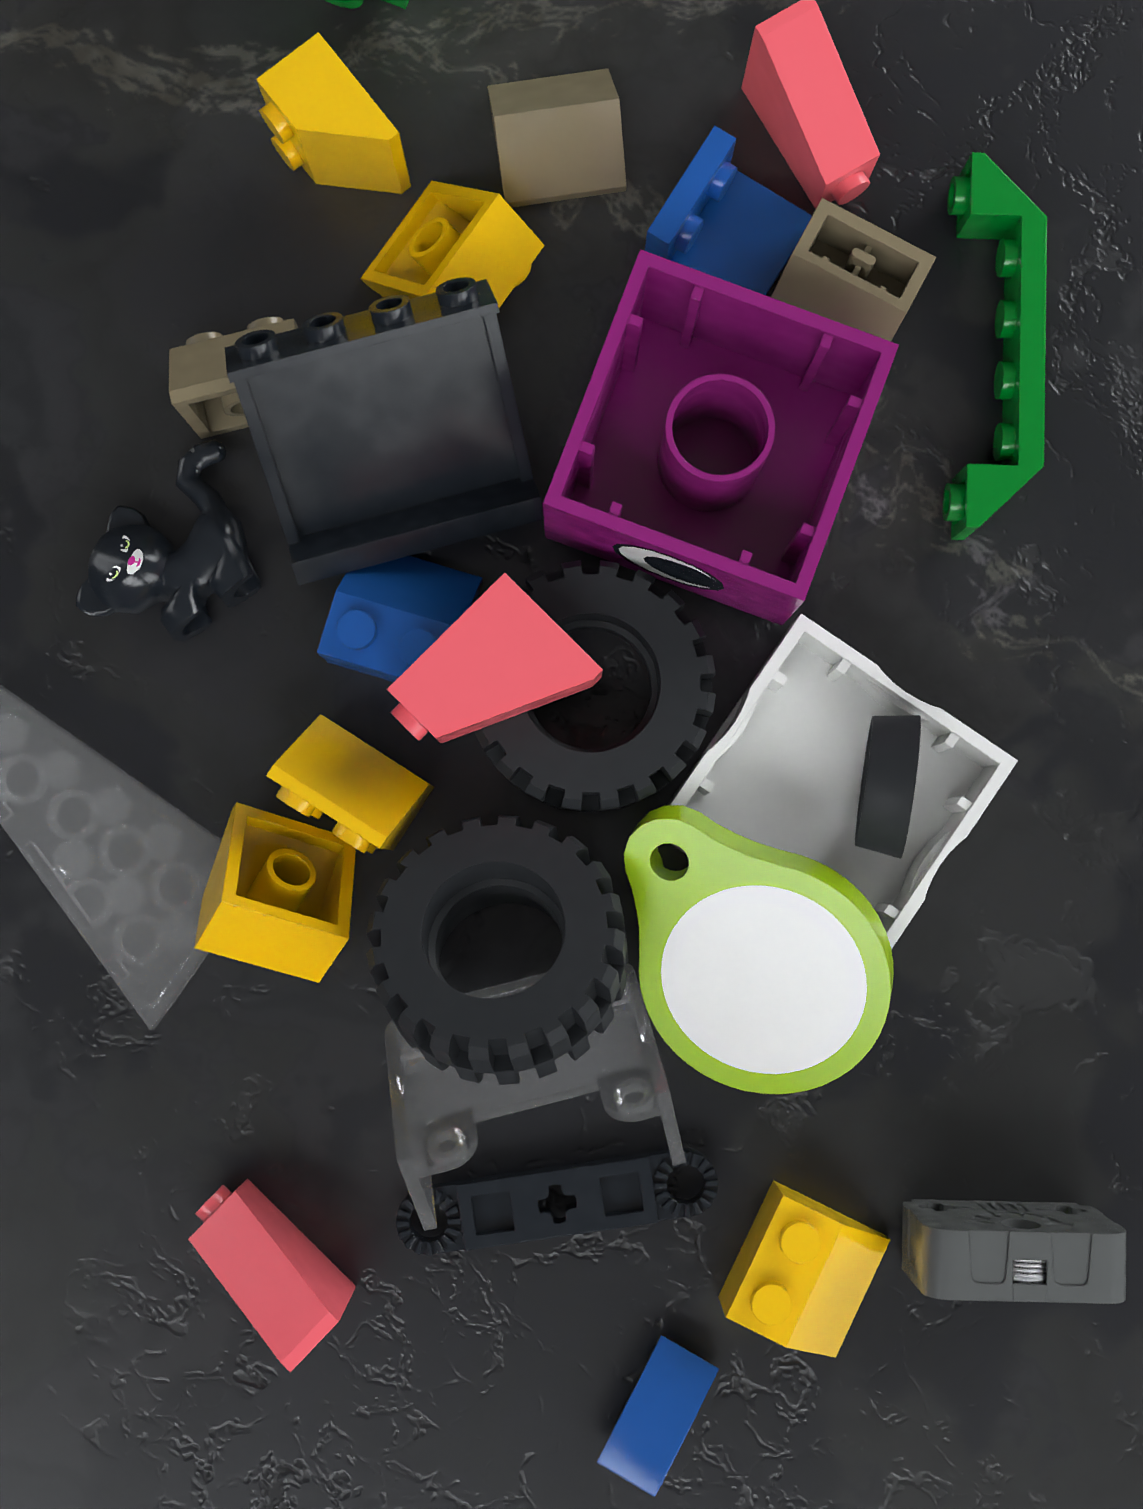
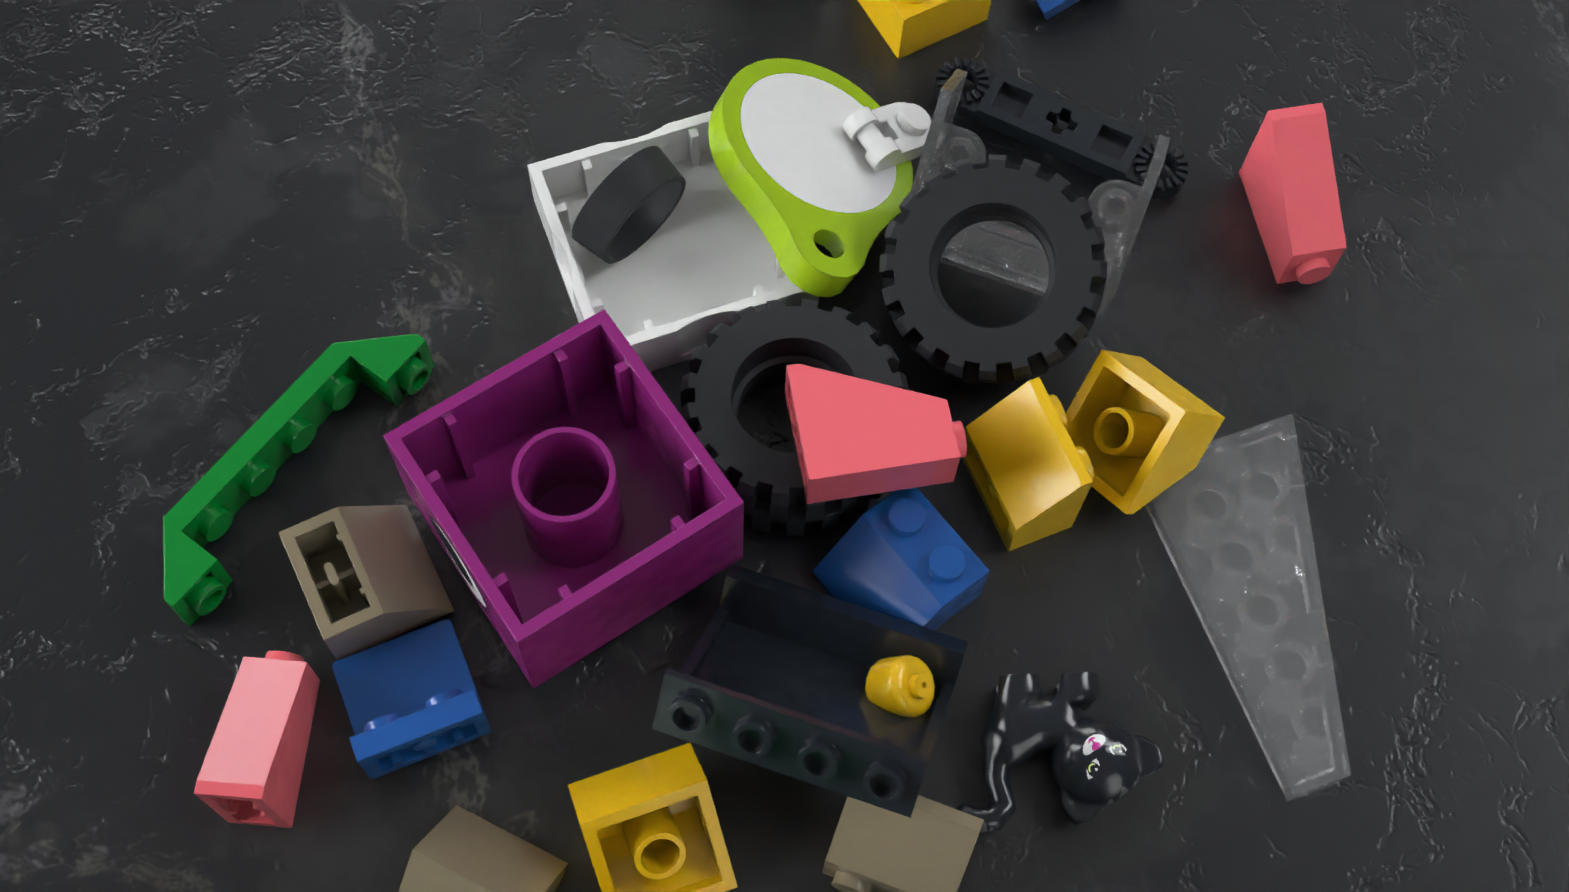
camera: 145 degrees left, 20 degrees down
none -> white plate [842,102,935,172]
none -> yellow piece [865,655,935,717]

